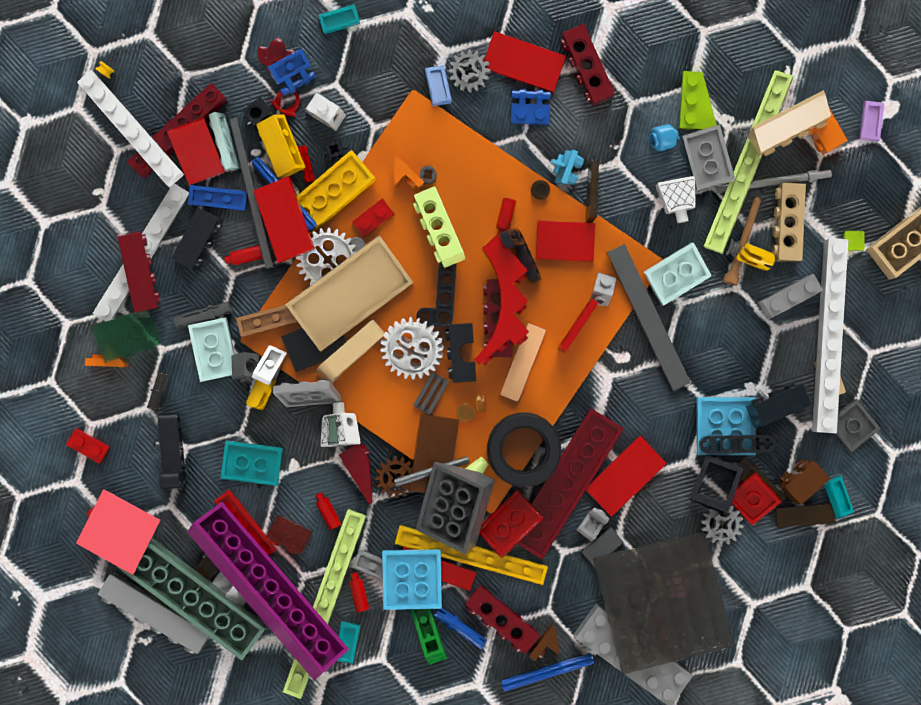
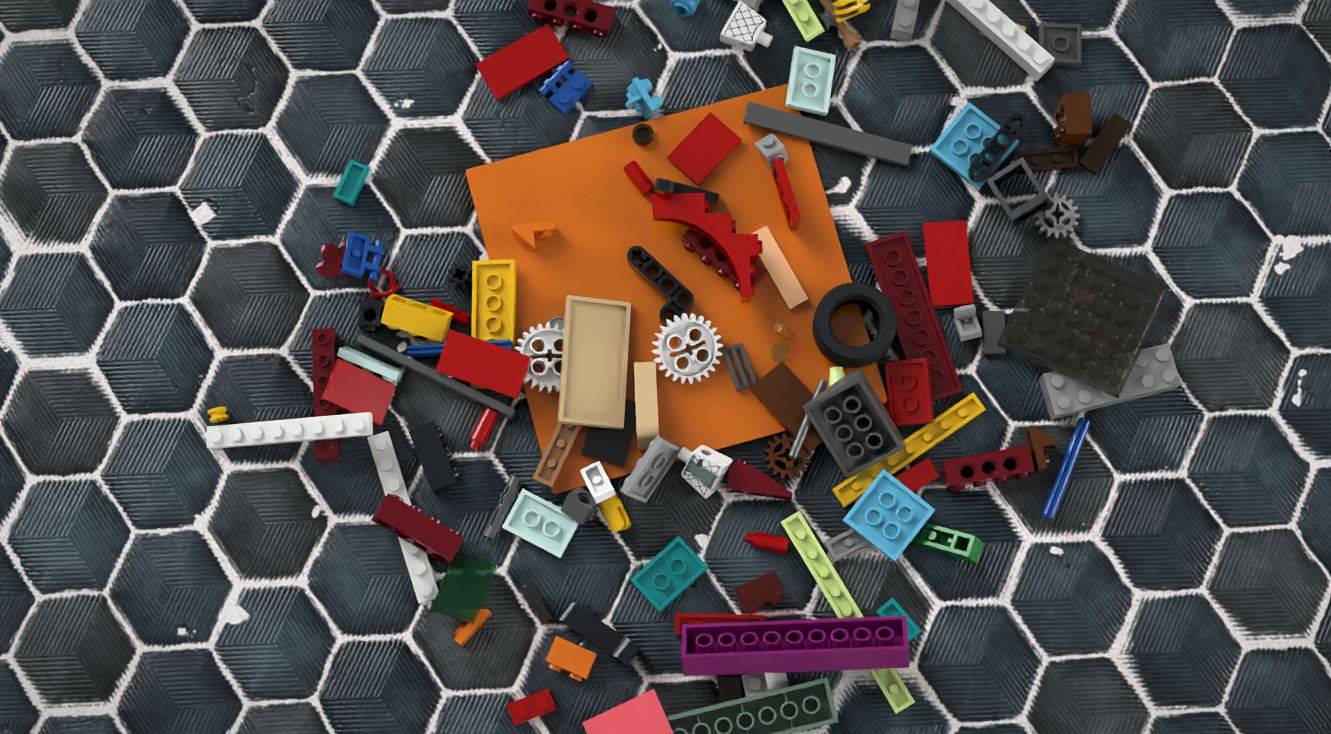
camera: 55 degrees left, 10 degrees down
blue plate [188,185,248,211] -> none
white torso [305,93,346,131] -> none
red cylinder [349,572,370,612] -> none
red plate [352,198,394,238] -> none
yellowish green brick [413,186,466,268] -> none
dark grey bush [420,166,437,184] -> none
medium blue tile [425,65,452,106] -> none
blue pin [433,608,487,650] -> none
black arch [446,323,476,383] -> none
light grey gear [449,49,491,93] -> none
dark brown tile [586,162,599,223] -> none
red tile [726,472,782,526] -> none
black brick [746,382,812,428] -> none
teal tile [824,476,854,519] -> none
none -> orange brick [545,636,598,681]

